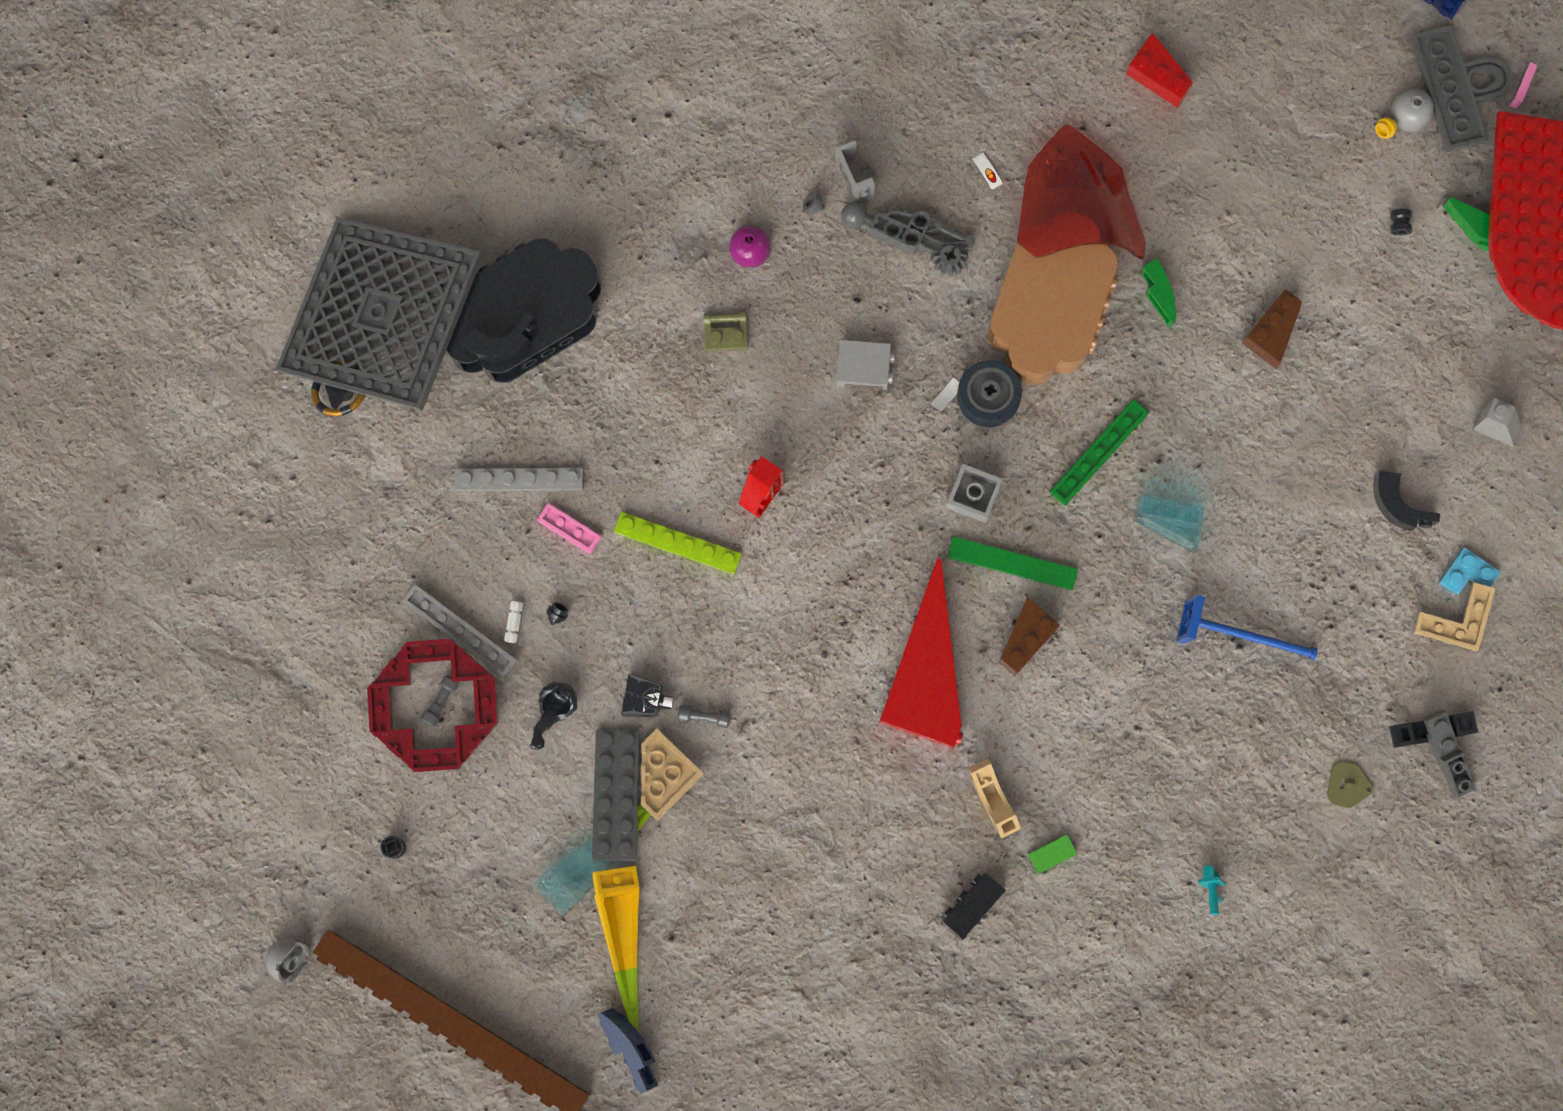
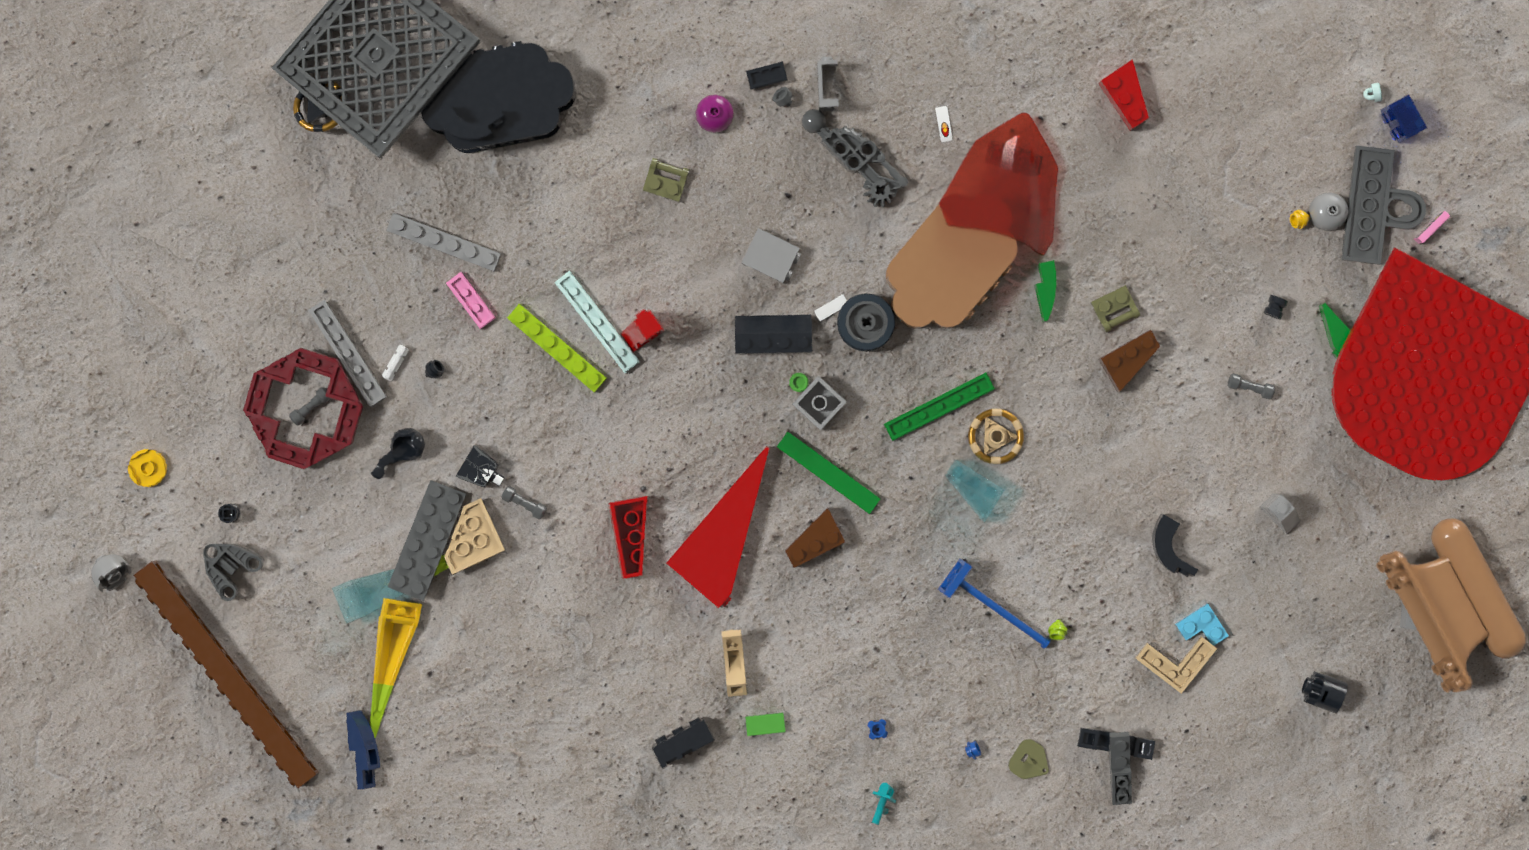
camera: 15 degrees right, 10 degrees up
none -> yellow tile [128,449,167,487]
none -> dark grey connector [203,543,264,601]
none -> light aqua tile [554,271,640,373]
none -> red wedge [608,496,647,579]
none -> black slope [735,314,812,354]
none -> black plate [746,61,788,90]
none -> bright green tile [789,373,809,392]
none -> blue plate [867,719,888,740]
none -> blue plate [965,741,981,760]
none -> tan piece [968,409,1024,464]
none -> lime plate [1048,619,1067,640]
none -> olive plate [1090,285,1141,333]
none -> dark grey piece [1227,373,1275,400]

